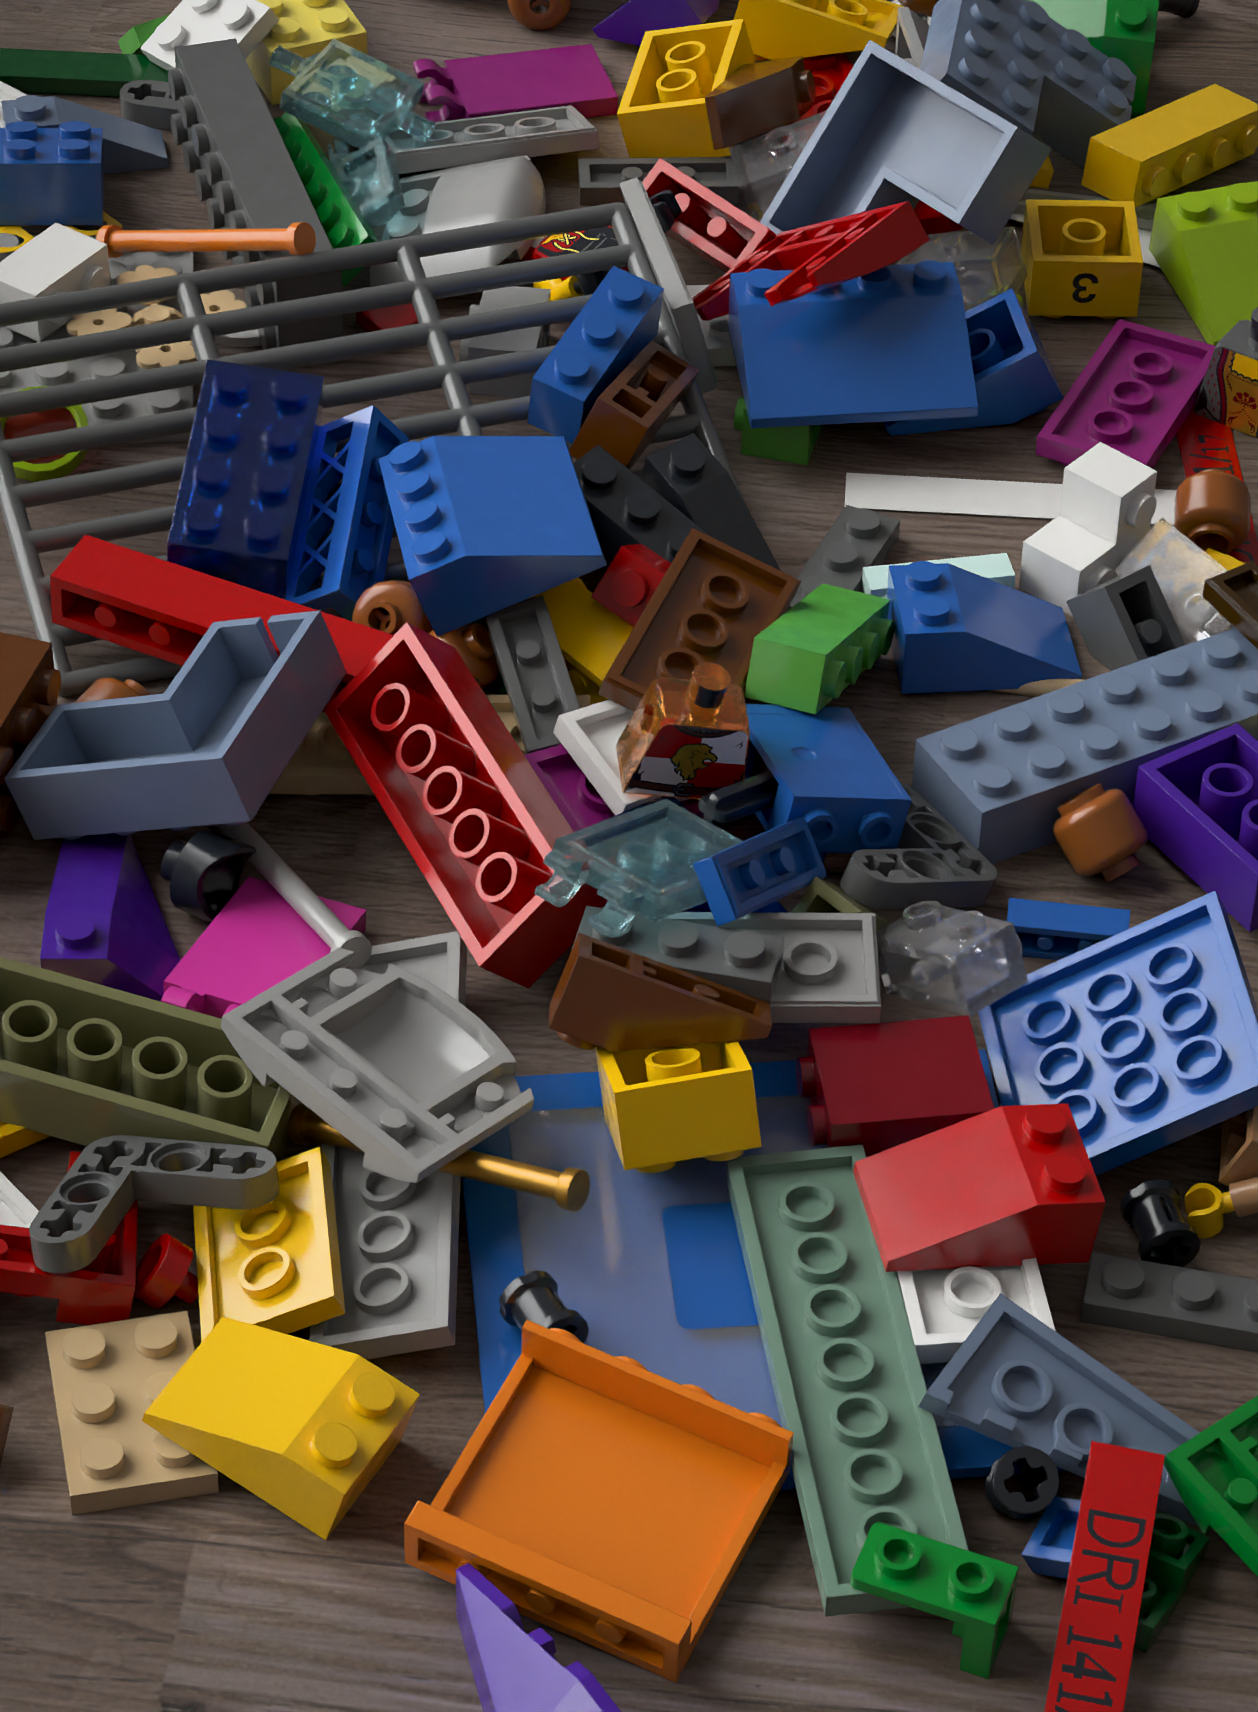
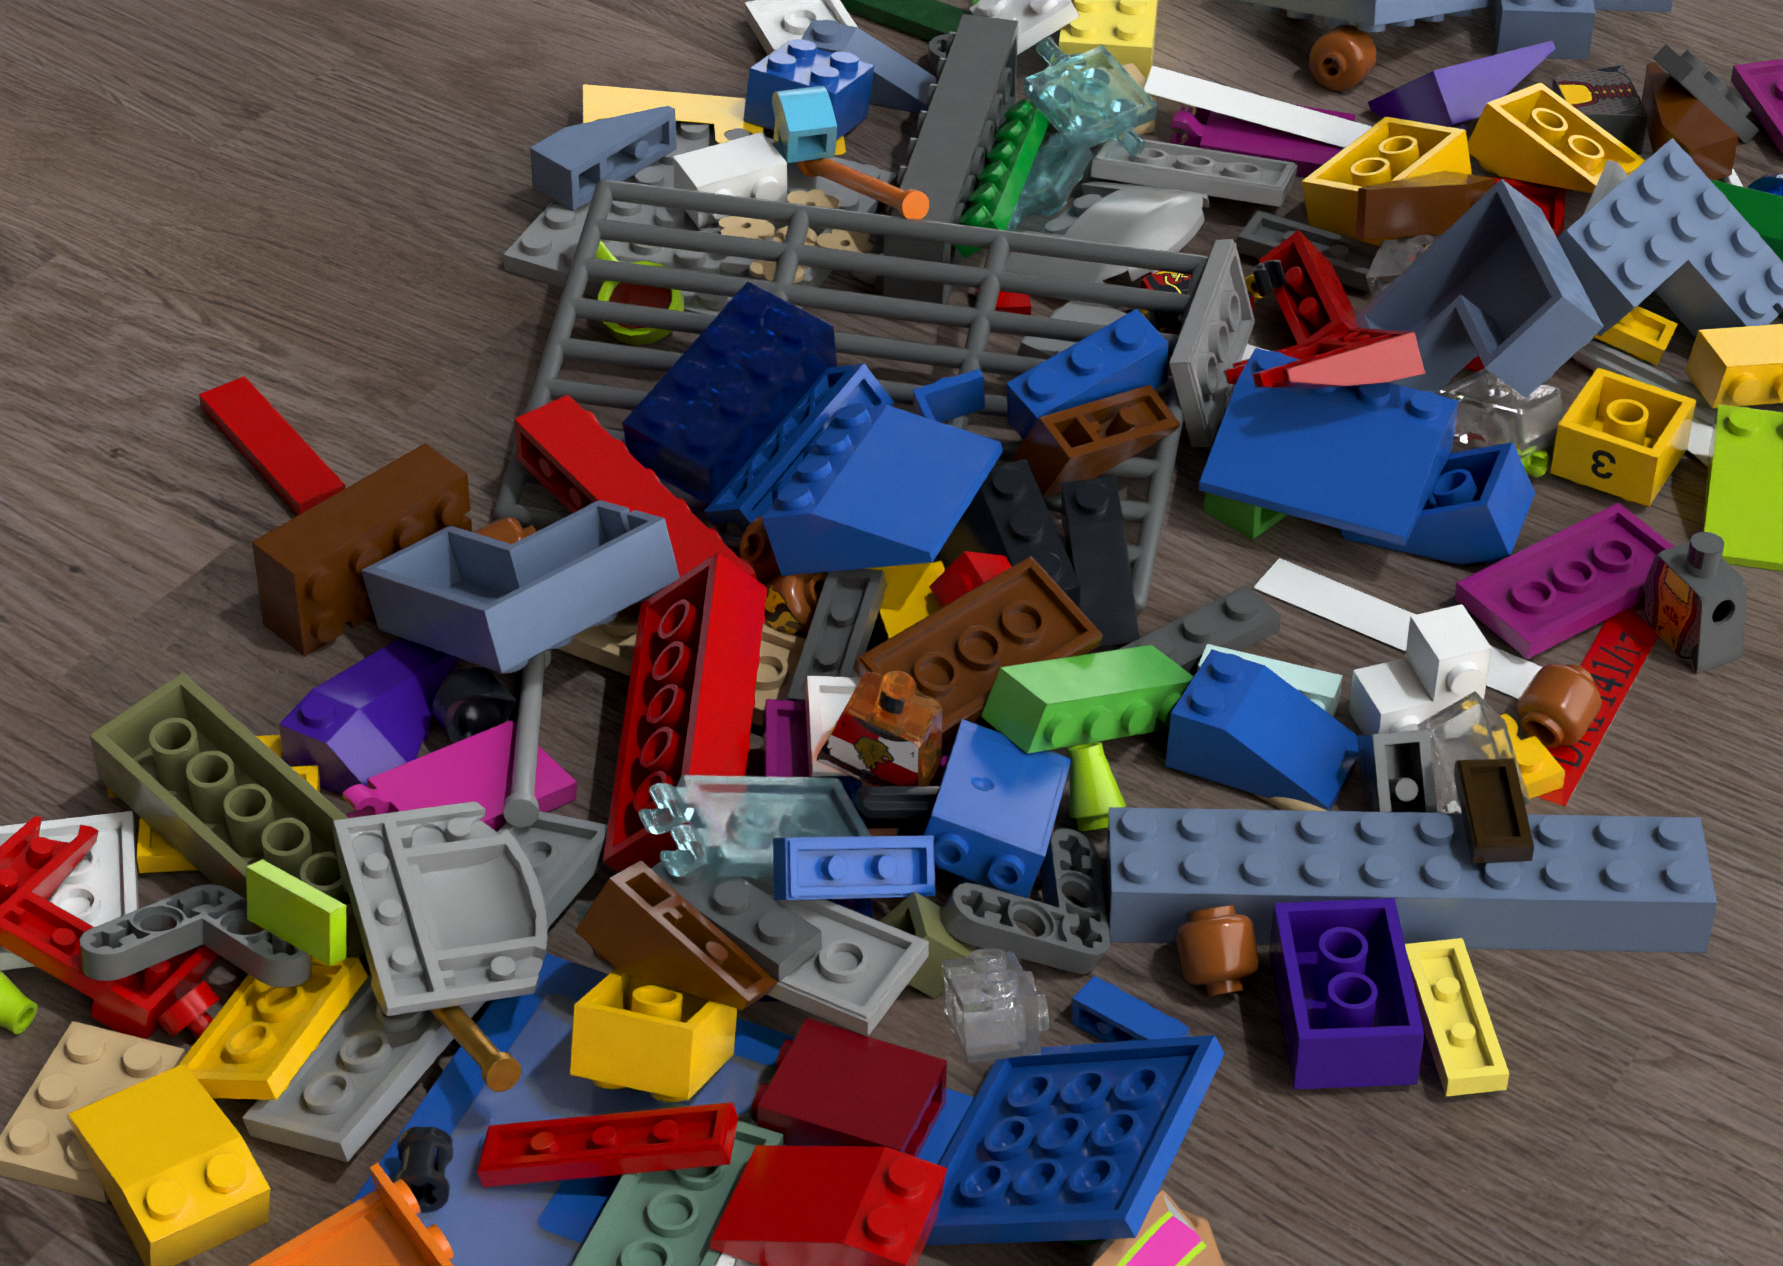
camera: 30 degrees right, 0 degrees up
none -> lime tile [246,859,347,966]
none -> red tile [477,1102,738,1187]
none -> medium azure brick [771,86,837,163]
none -> blue bracket [913,369,985,422]
none -> lime cone [1068,742,1126,831]
none -> white sticker [1143,66,1372,148]

